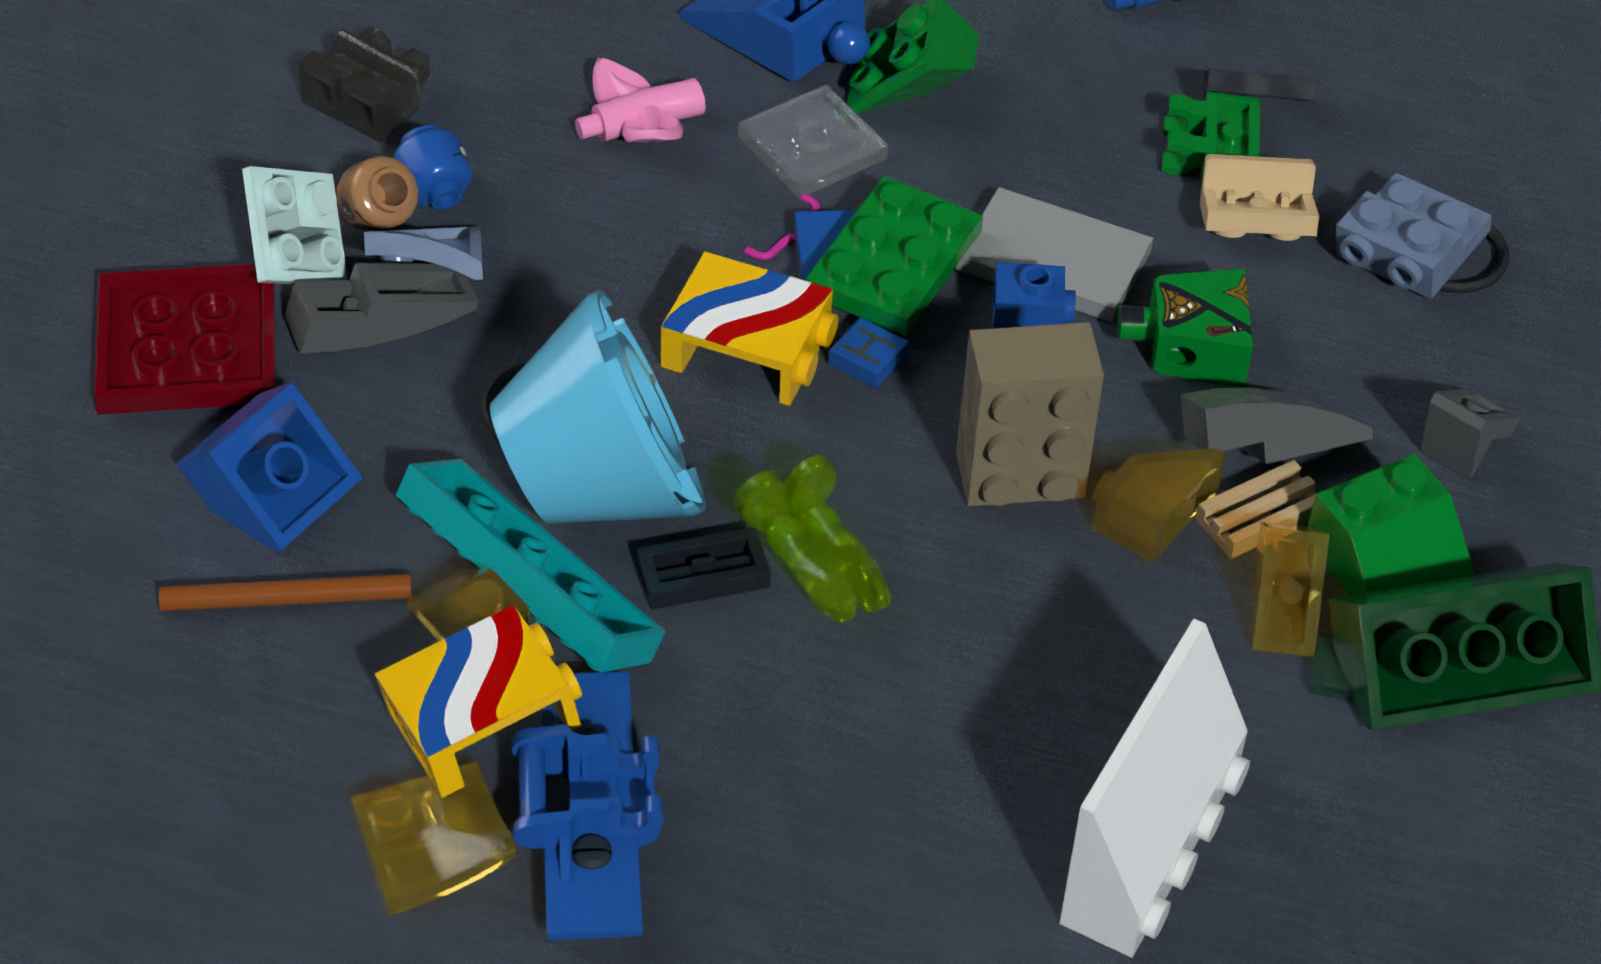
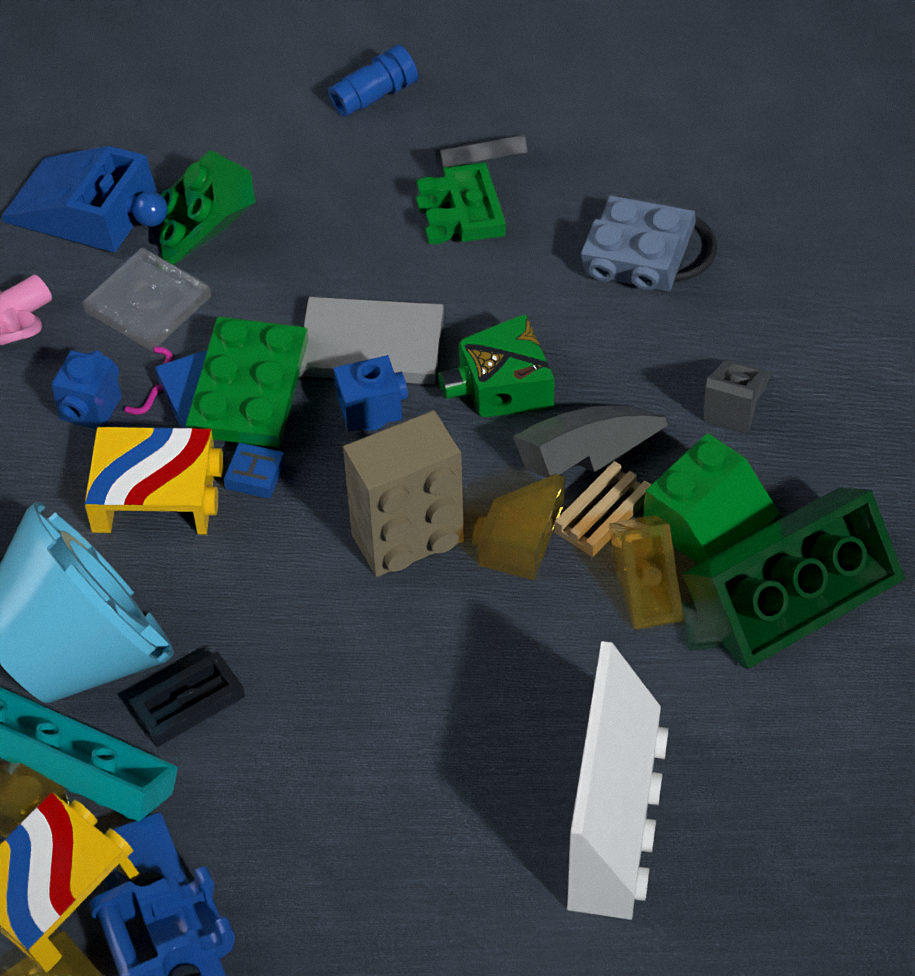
camera: 15 degrees left, 5 degrees up
clear neon green piece [734,455,892,625] -> none
tan bracket [1200,154,1319,241] -> none
none -> blue brick [51,350,121,430]

